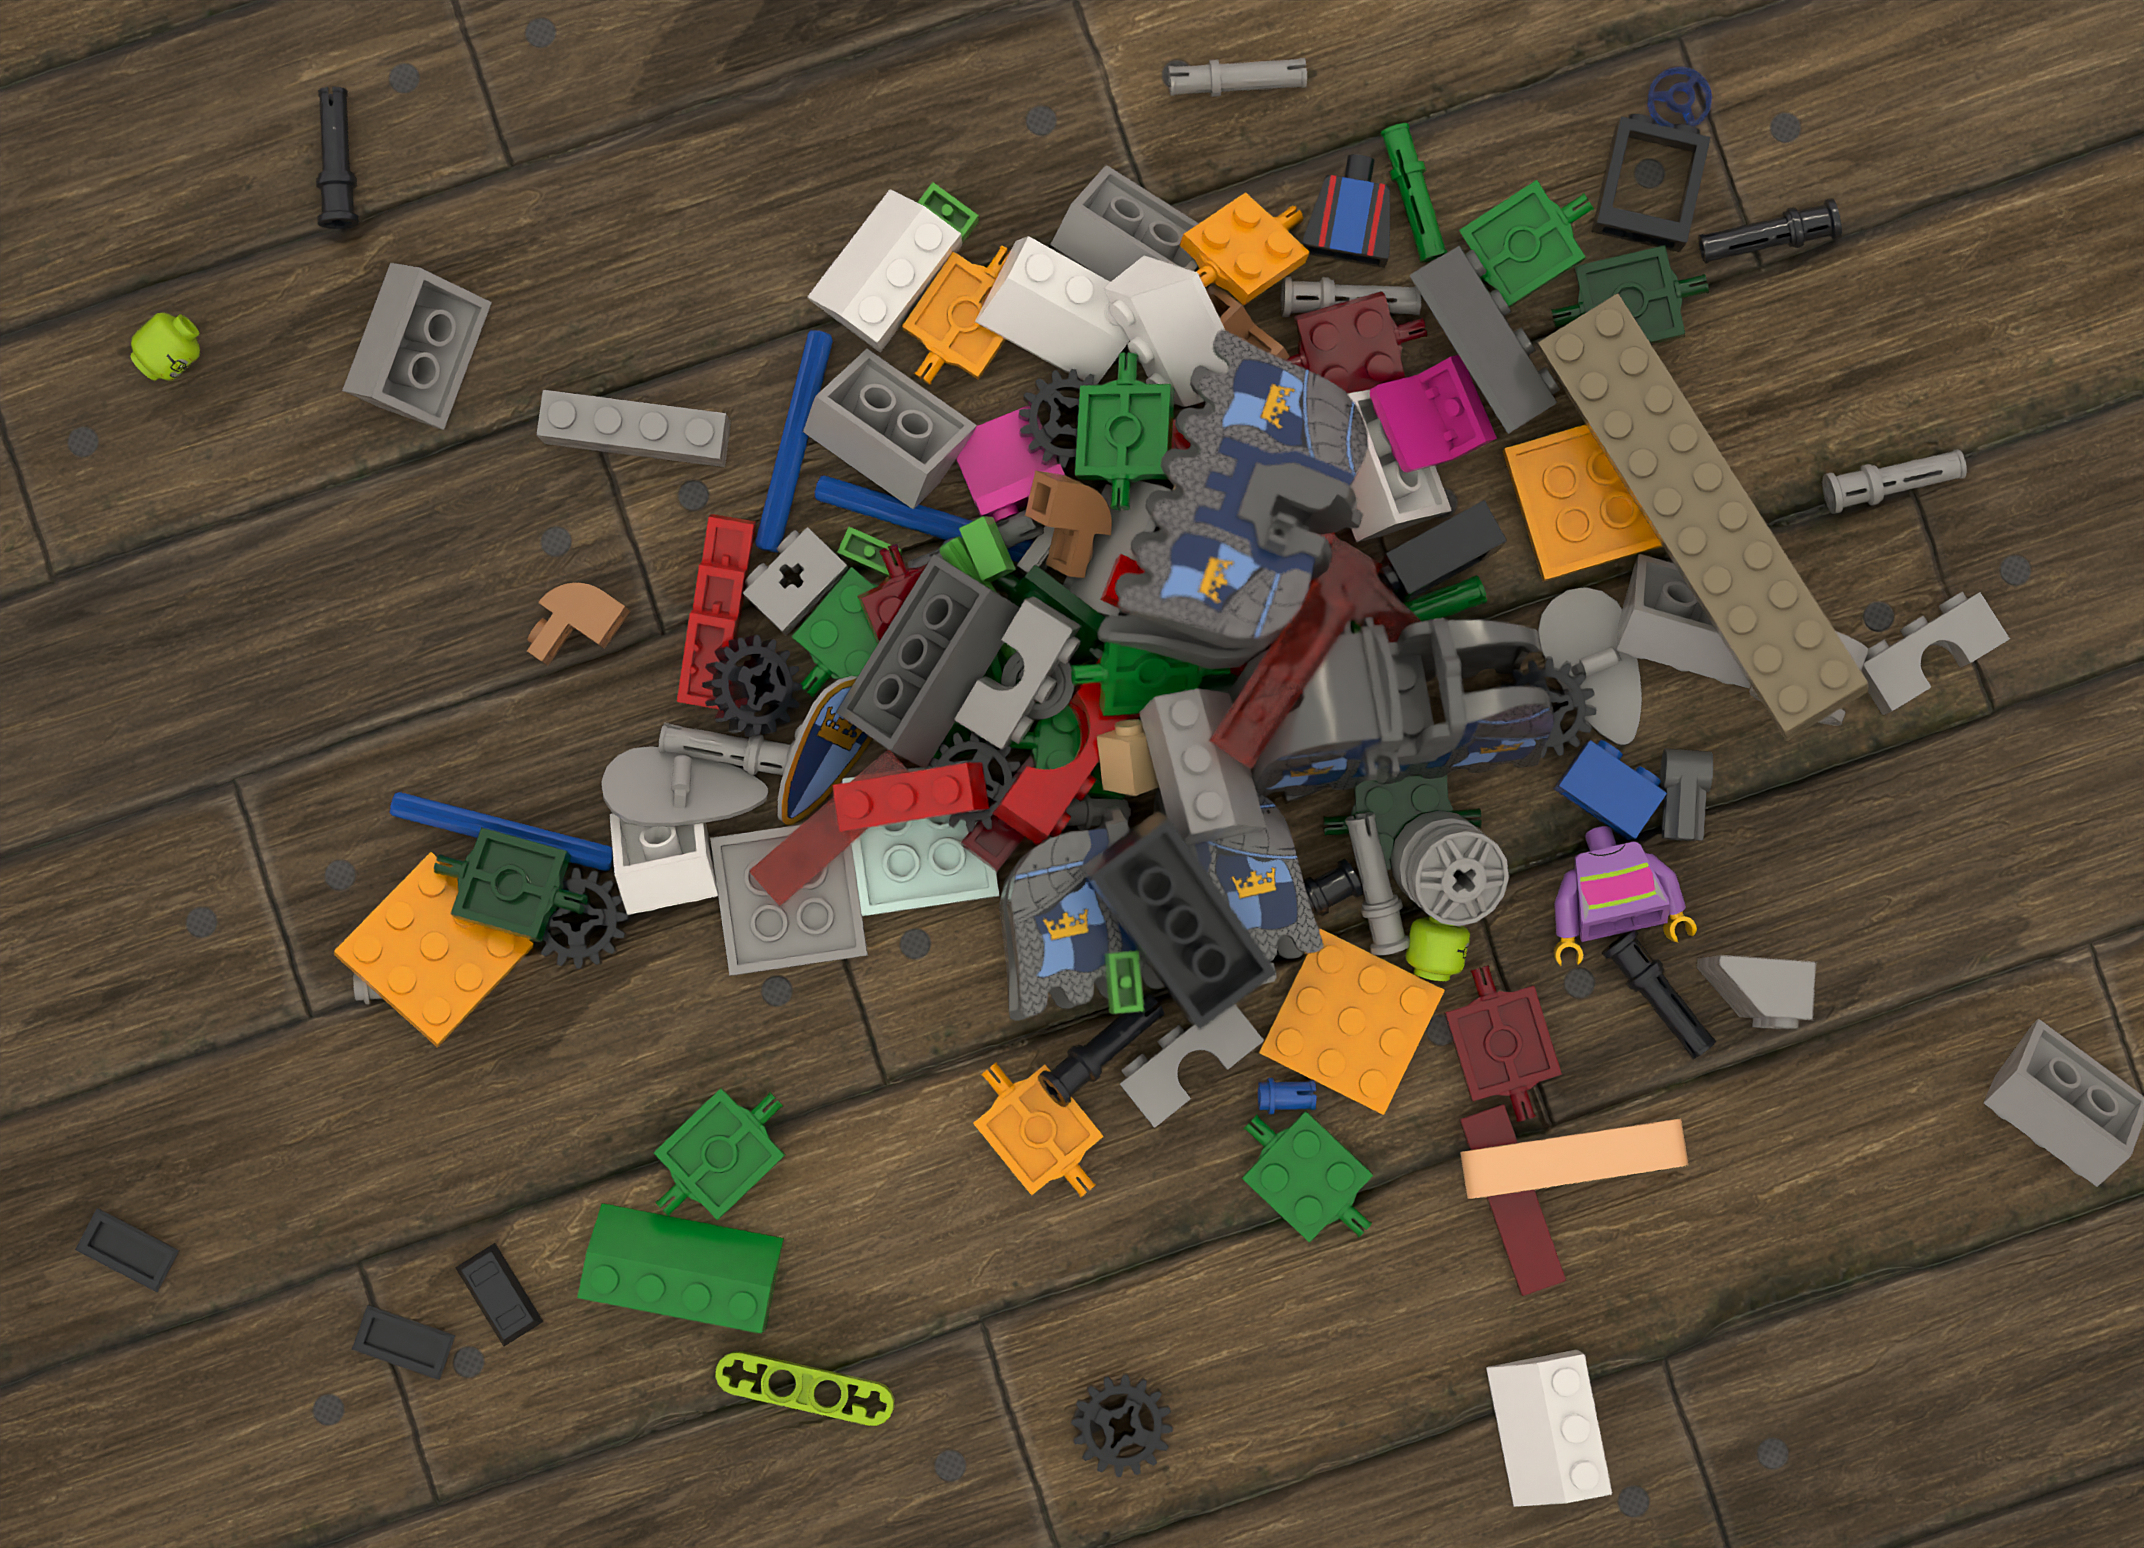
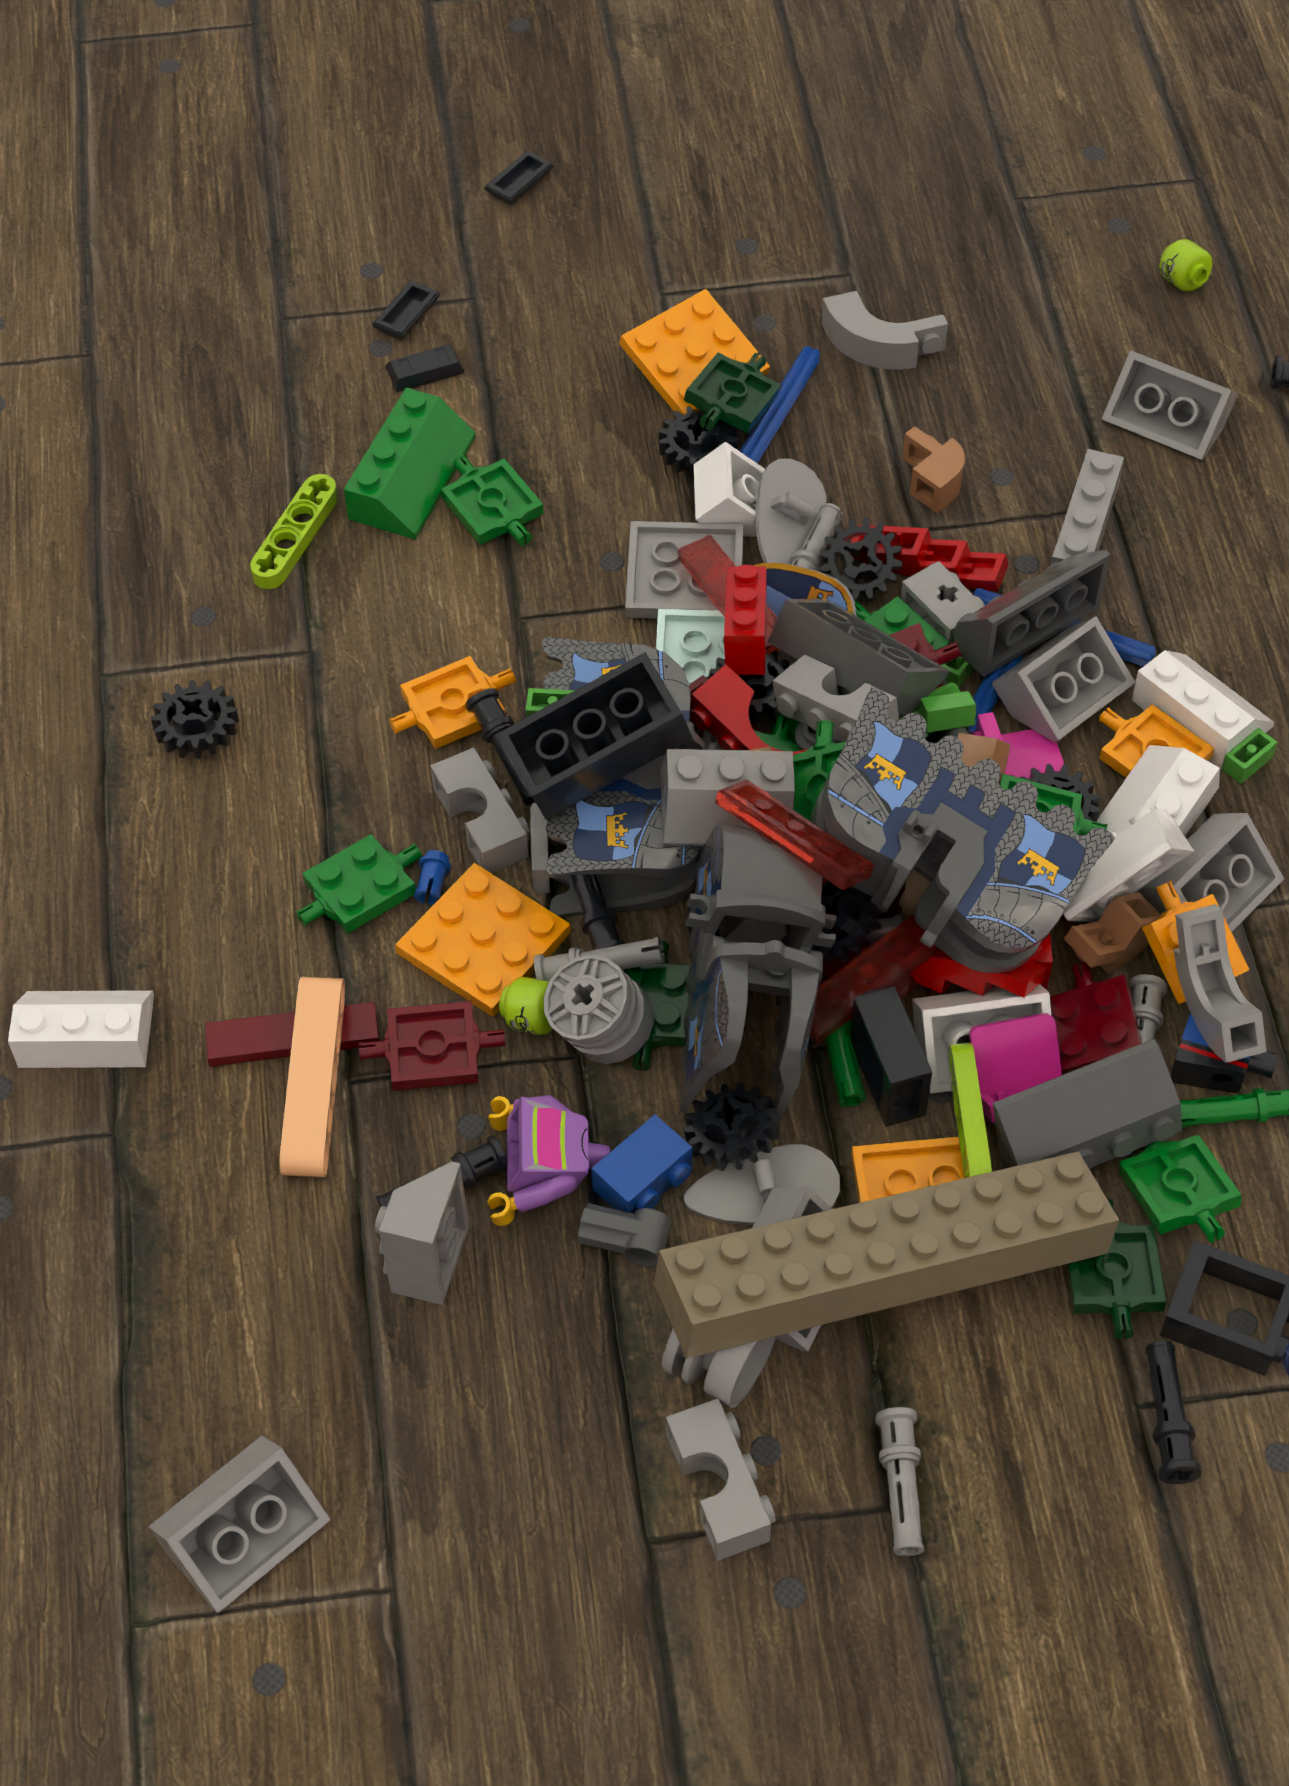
camera: 100 degrees right, 30 degrees down
none -> light grey arch [822,291,948,370]
none -> lime beam [948,1043,992,1178]
none -> dark grey slope [954,550,1111,677]
none -> light grey arch [1173,904,1267,1063]

